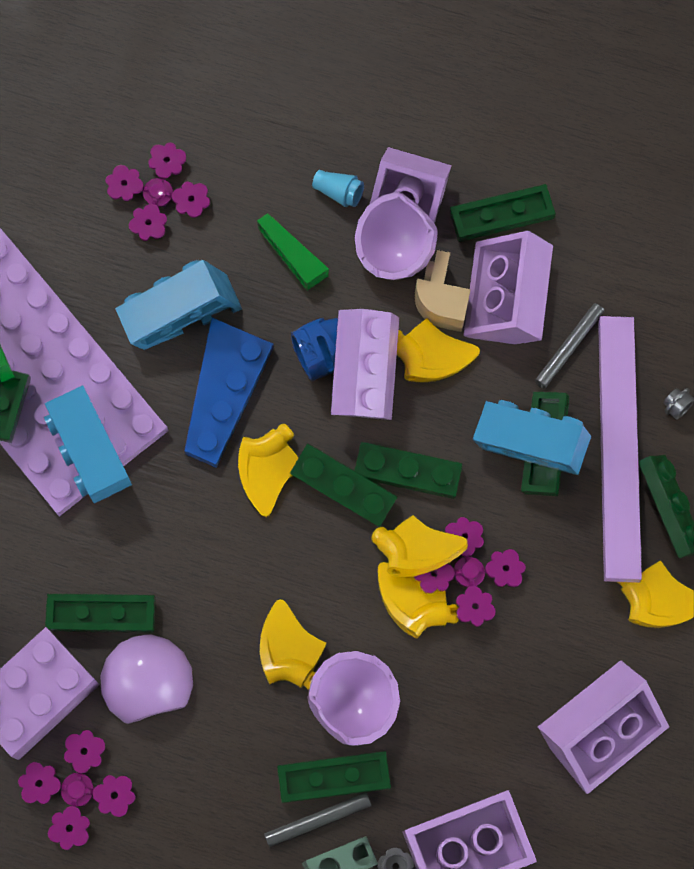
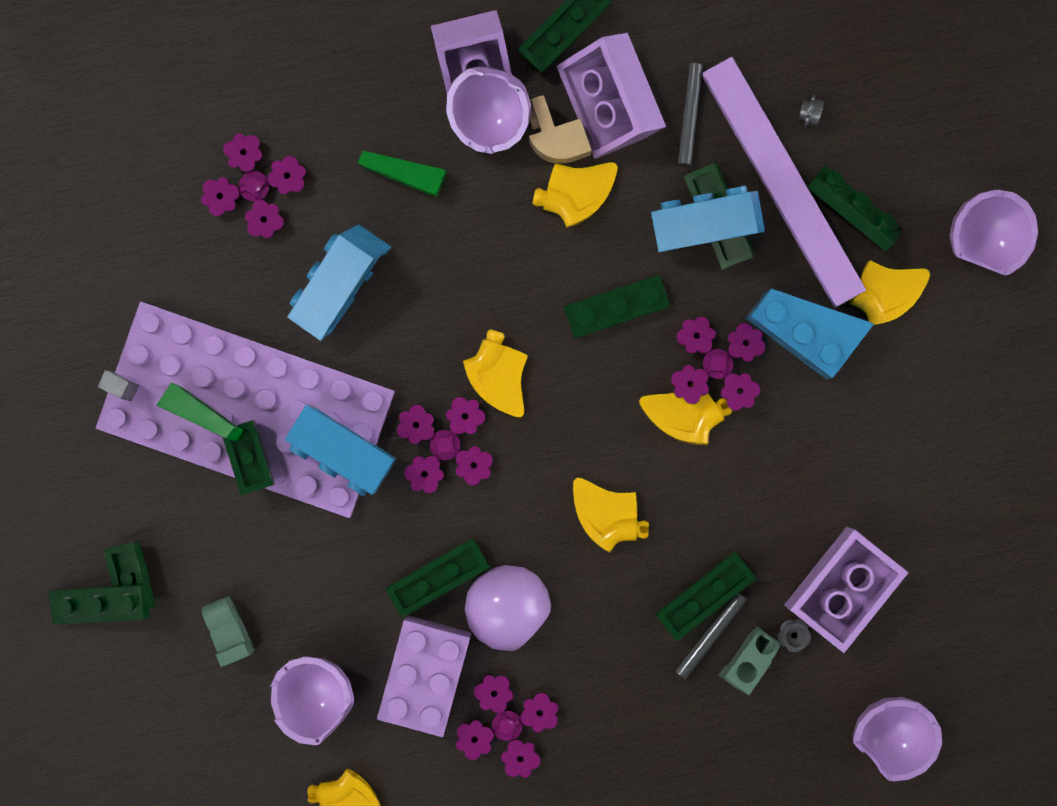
camera: 30 degrees left, 15 degrees up
blue wing [184,318,274,468] -> none
dark green plate [290,443,398,527] -> none
blue helmet [291,318,338,381] -> none
lavender cylinder [307,651,400,746] -> none
medium azure cone [312,170,364,207] -> none
lavender slope [331,309,399,420] -> none
yellow arm [371,515,468,577] -> none
lavender slope [538,660,669,794] -> none
none -> magenta plant [397,397,493,493]
none -> dark azure wedge [746,289,874,379]

